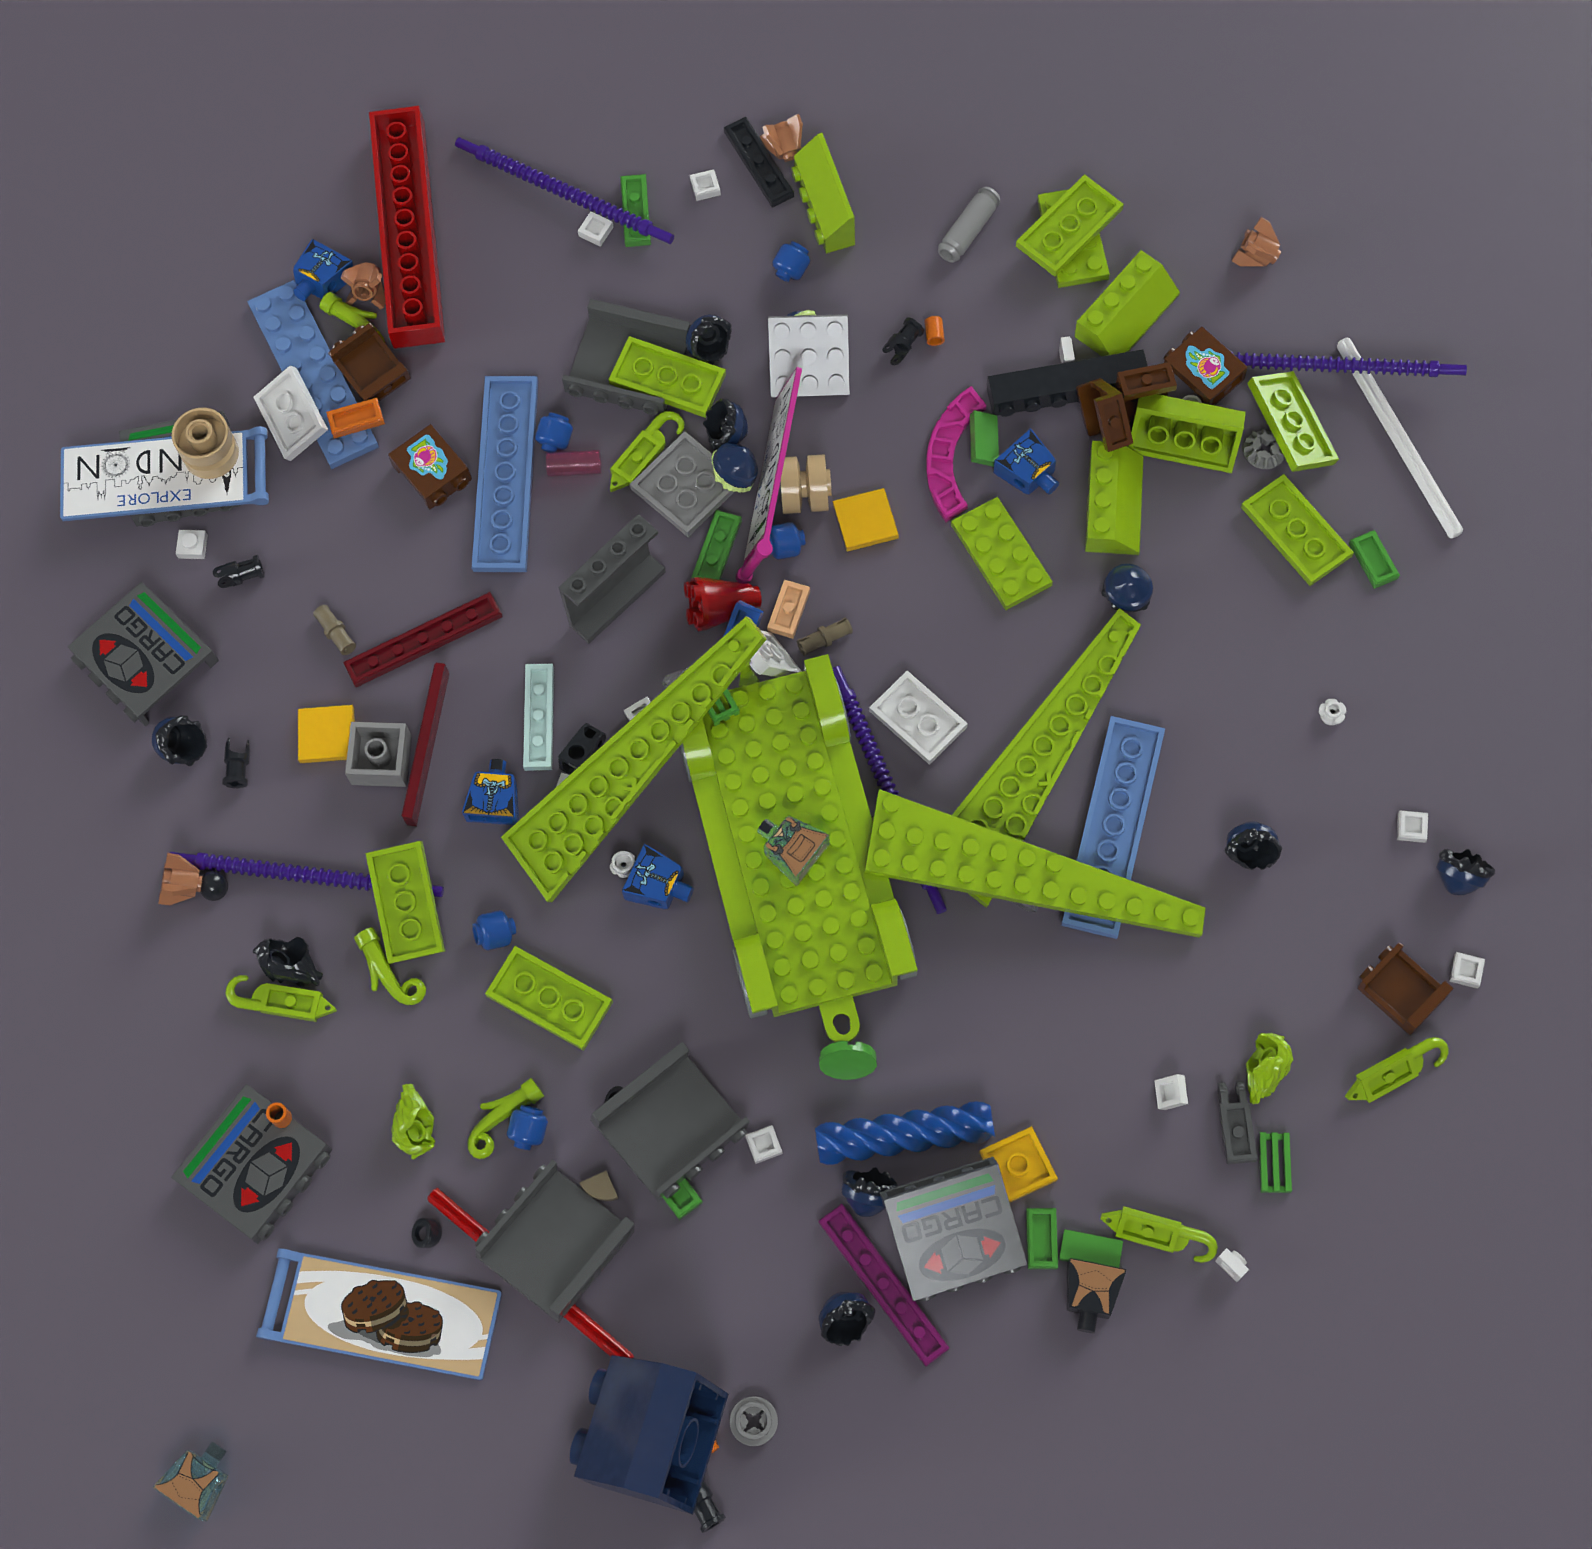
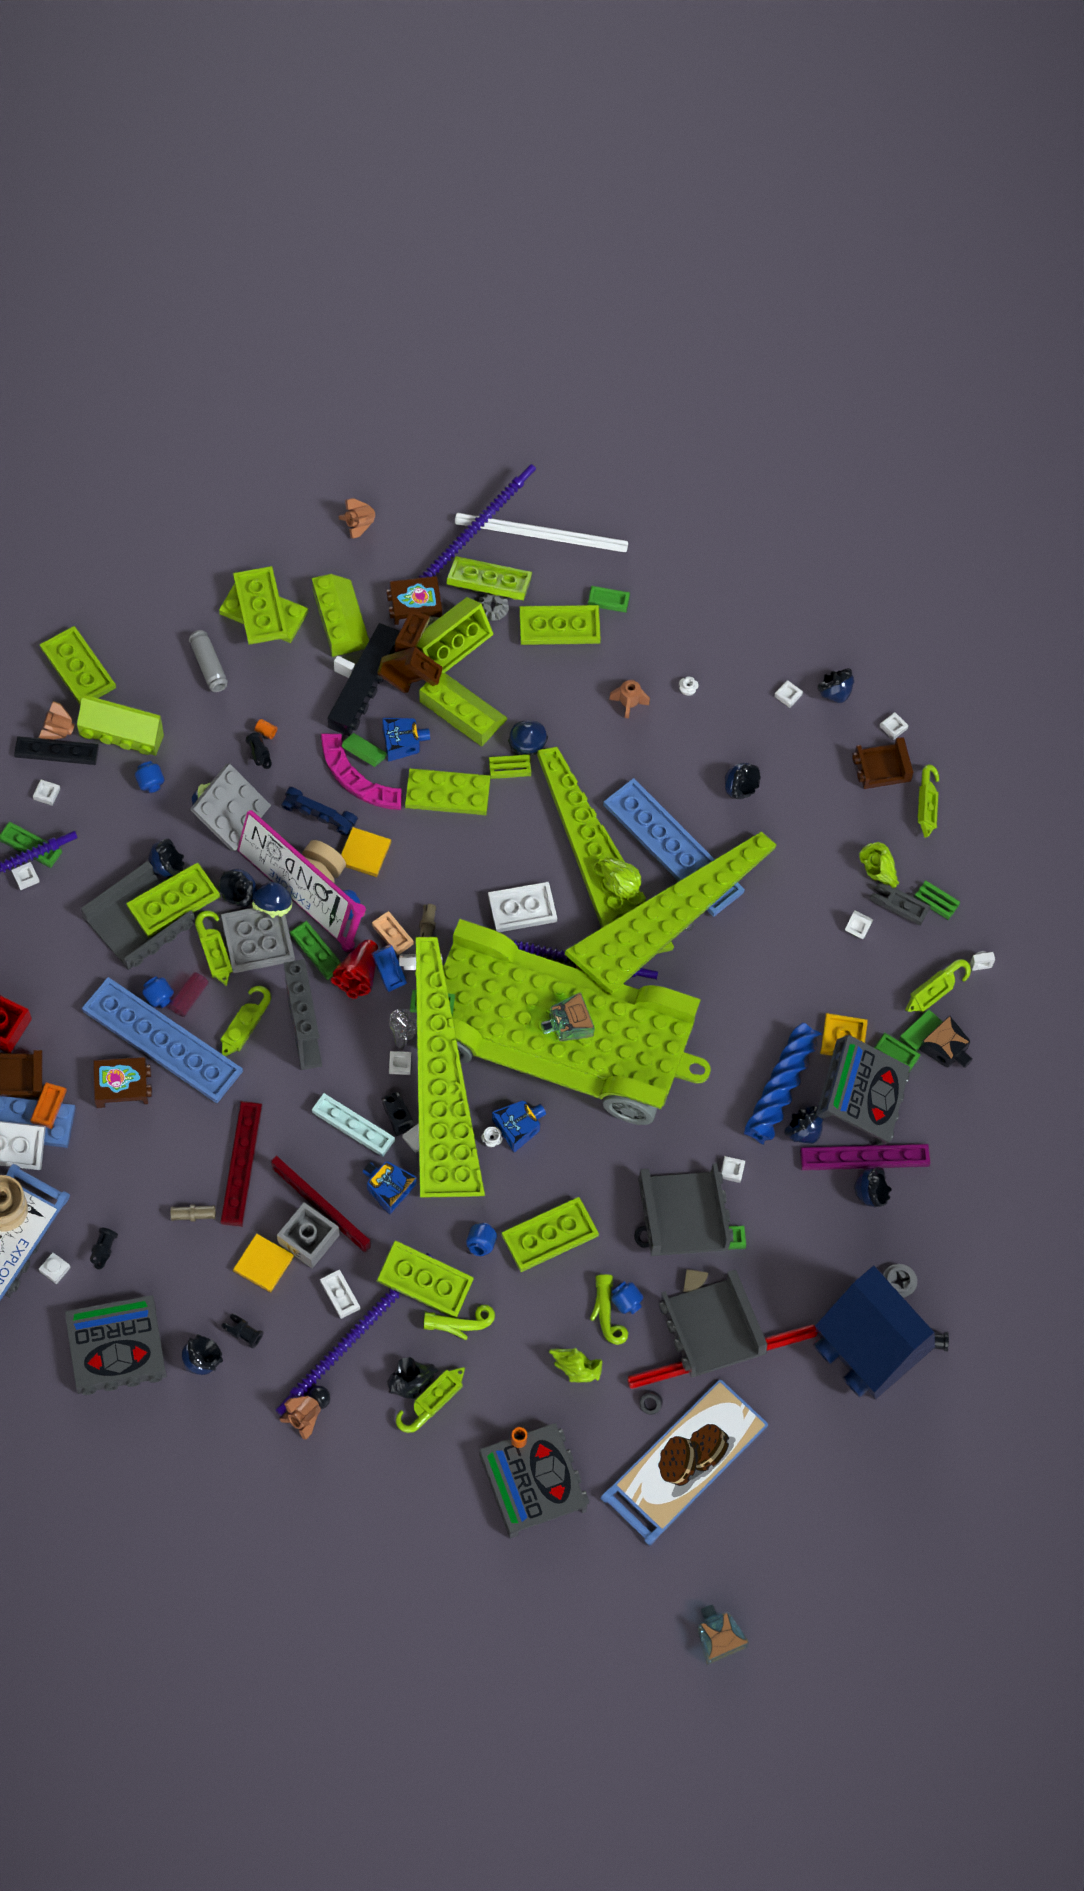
camera: 65 degrees left, 5 degrees down
bright green tile [819,1041,877,1080] -> none
none -> lime plate [40,626,116,705]
none -> lime plate [221,986,271,1057]
none -> dark blue plate [281,787,358,836]
none -> white plate [320,1269,360,1319]
none -> lime tile [489,755,531,779]
none -> lime hair [598,855,641,899]
none -> nougat brick [609,680,650,718]

